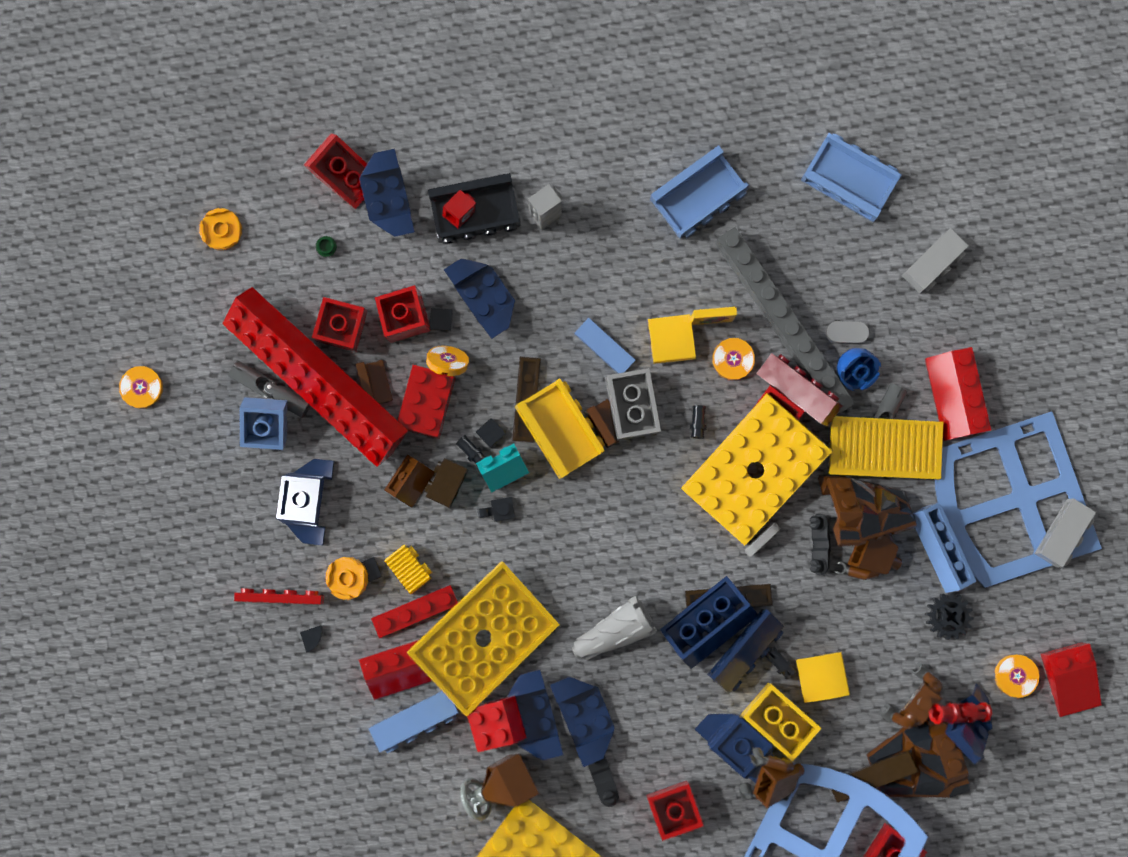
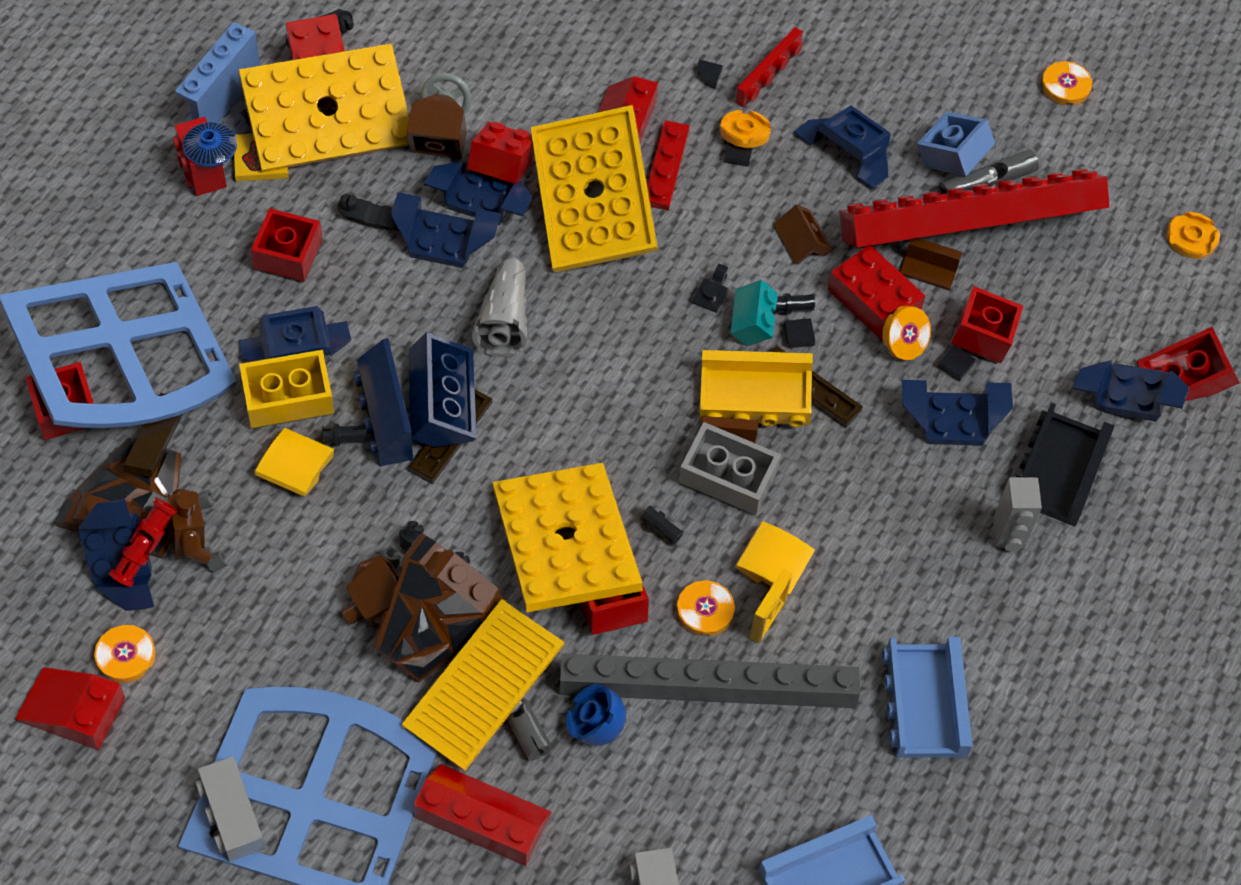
camera: 120 degrees right, 25 degrees down
red brick [312,297,368,352] -> none
dark green plate [316,236,337,257] -> none
medium blue brick [369,691,459,753] -> none
yellow brick [384,544,432,595] -> none
dark brown brick [424,458,469,508] -> none
red brick [442,190,476,229] -> none
medium blue tile [574,318,635,373] -> none
reddish brown torso [739,748,805,808] -> none
light grey tile [744,522,781,557] -> none
brick [756,353,843,426] -> none
light grey tile [826,321,869,344] -> none
medium blue brick [913,503,976,593] -> none
black gear [925,593,974,640] -> none

